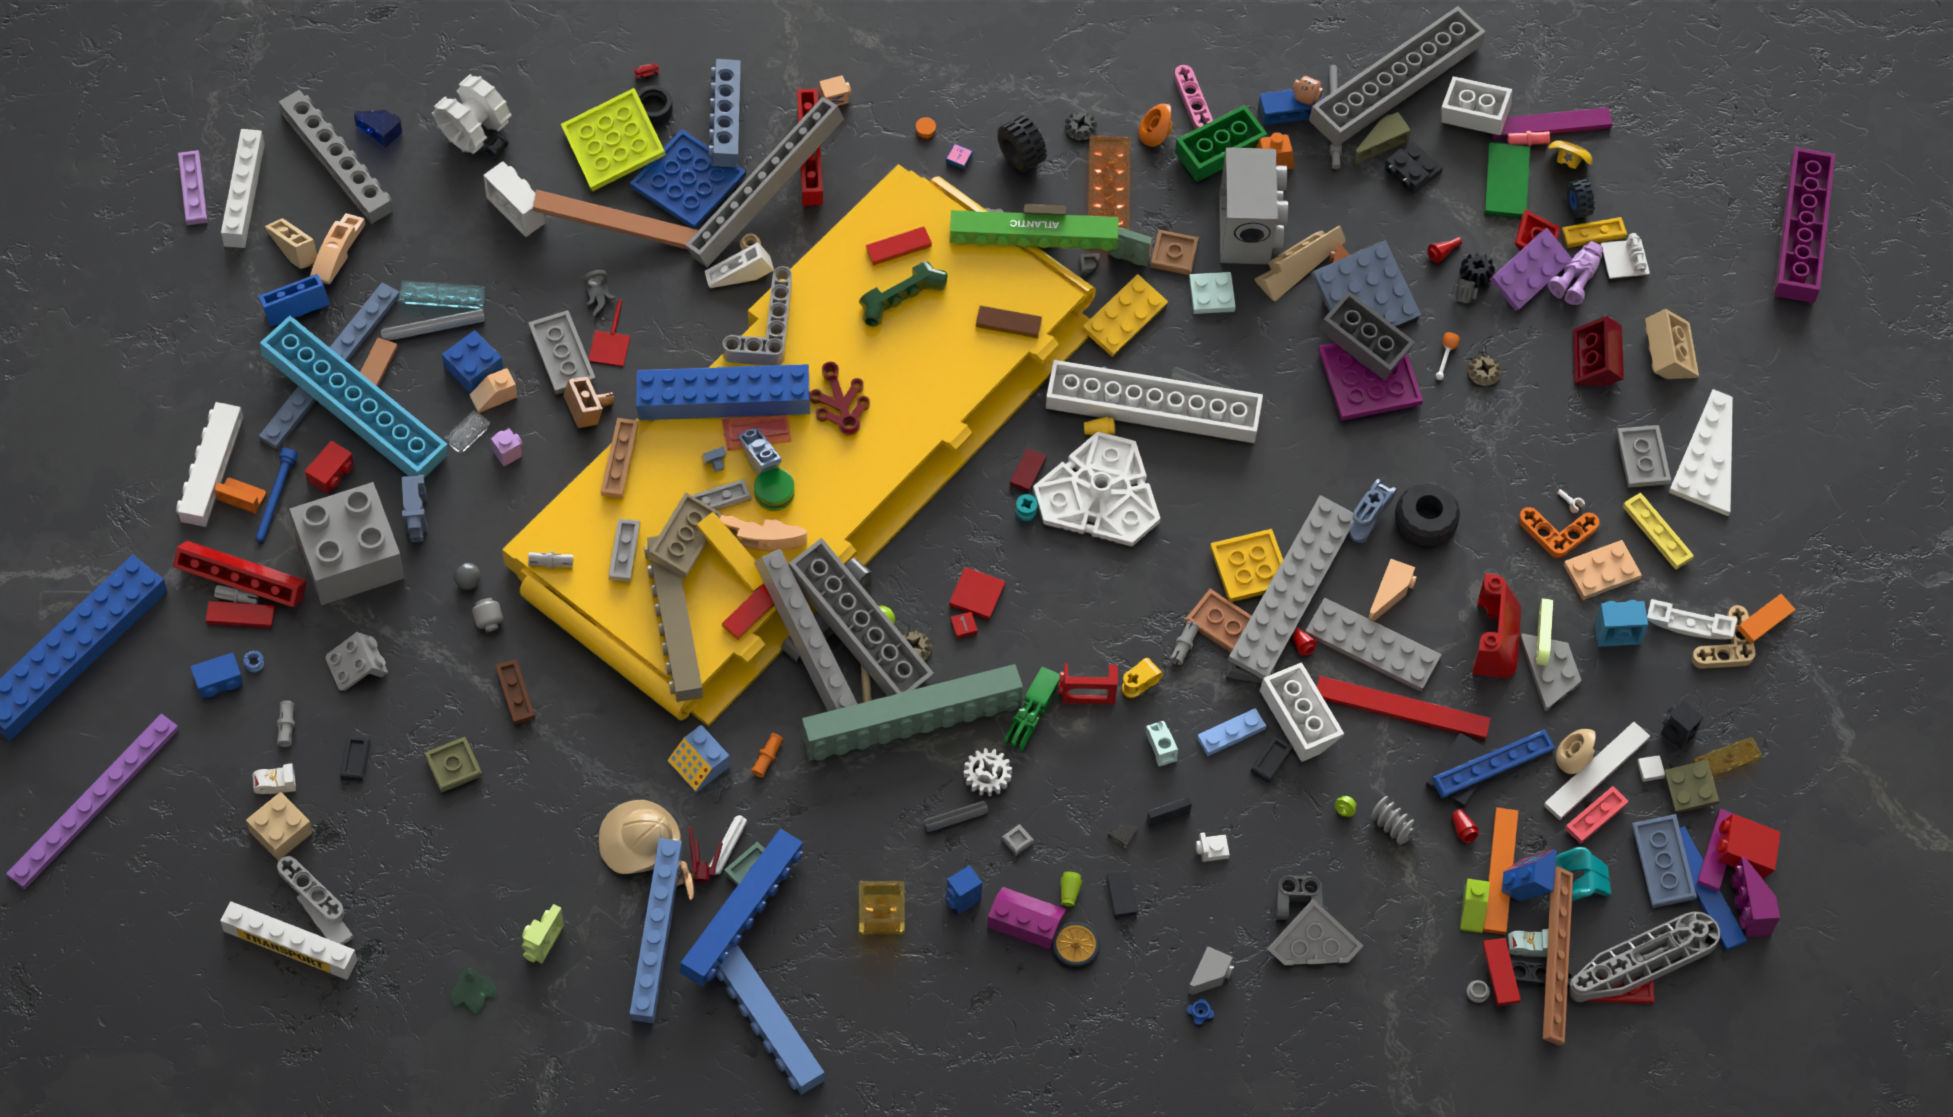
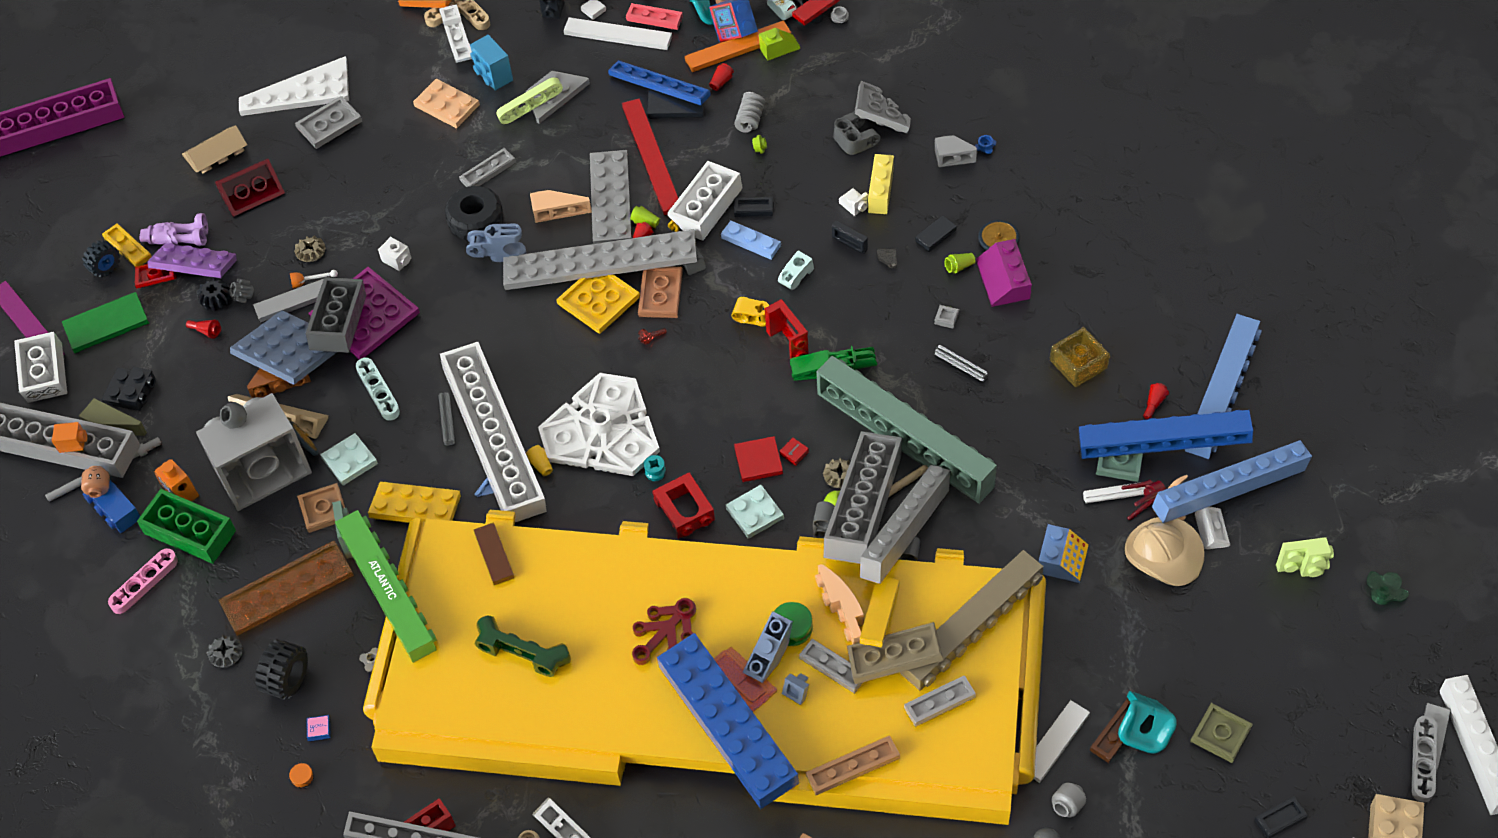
camera: 115 degrees left, 5 degrees down
light grey pin [528,551,574,569] -> none
light grey beam [722,266,792,365] -> none
red tile [722,583,775,640] -> none
orange pin [751,733,784,778] -> none
red tile [866,226,932,265] -> none
blue brick [945,865,982,914] -> none
white gear [964,748,1012,796] -> none
dark red tile [1010,448,1047,493] -> none
dark tan tile [1023,204,1066,215] -> none
orange hat [1138,104,1173,147] -> none
light grey pin [1170,621,1200,665] -> none
red windscreen [1472,573,1521,678] -> none
coral pin [1507,131,1550,147] -> none
orange beam [1519,507,1600,558] -> none
yellow hat [1548,140,1592,169] -> none
tan hat [1555,729,1595,774] -> none
white hand [1557,489,1585,513] -> none
white hinge [1601,233,1650,279] -> none
light yellow plate [1623,493,1694,570] -> none
none -> orange brick [52,422,87,453]
none -> dark grey piece [220,402,247,429]
none -> light grey tile [253,279,323,323]
none -> wheel [289,421,318,456]
none -> light aqua beam [356,358,400,420]
none -> white brick [378,237,411,271]
none -> light grey tile [459,148,516,187]
none -> lime cone [630,206,660,229]
none -> clear red hand [638,328,667,344]
none -> red panel [653,472,715,539]
none -> light aqua plate [726,485,784,539]
none -> light yellow brick [868,154,894,214]
none -> white tile [1034,700,1090,783]
none -> teal piece [1118,691,1177,753]
none -> red cone [1143,383,1169,420]
none -> white slope [1195,506,1230,549]

